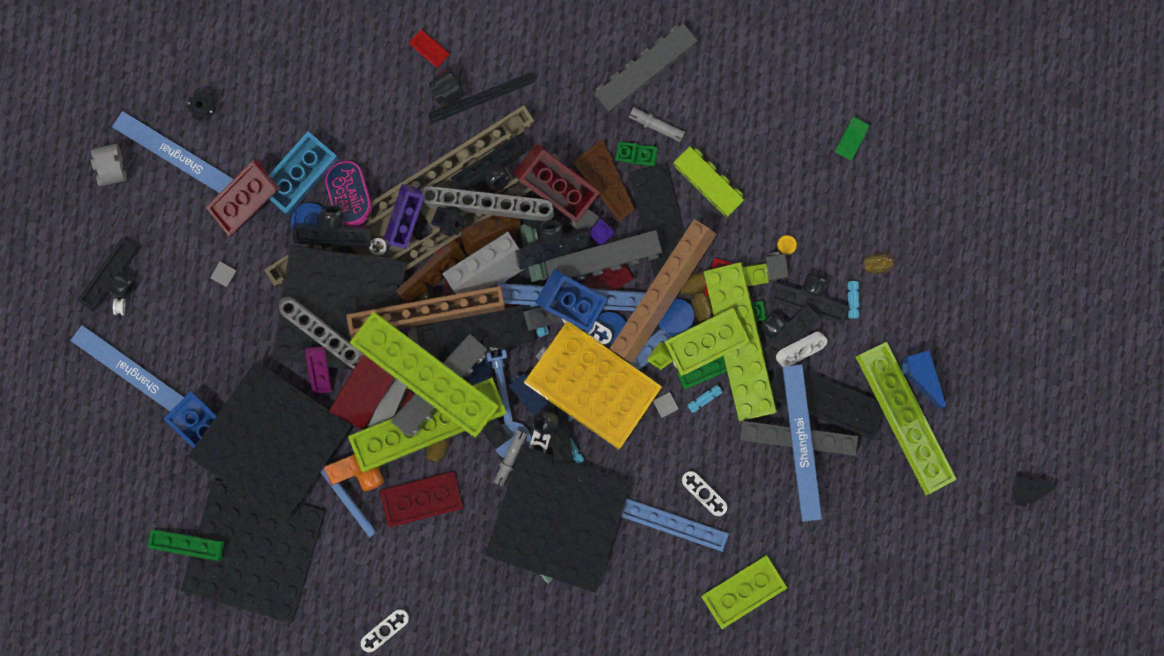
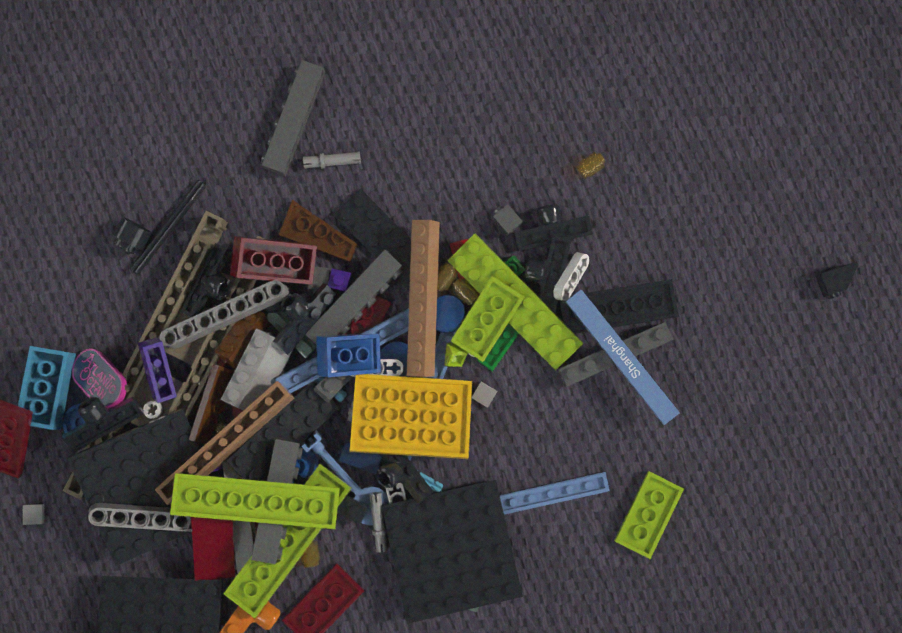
camera: 30 degrees left, 0 degrees up
magenta tile [305,347,332,393] -> none
red tile [409,29,450,69] -> none
black brick [431,206,466,237] -> none
green slope [615,142,659,167] -> none
lime brick [673,147,744,218] -> none
white beam [682,472,727,516] -> none
medium azure axle [687,385,722,413] -> none
lime plate [743,263,769,286] -> none
yellow tile [777,235,797,255] -> none
green slope [834,116,869,160] -> none
medium azure axle [848,281,859,319] -> none
lime plate [856,342,956,495] -> none
blue slope [900,351,946,409] -> none

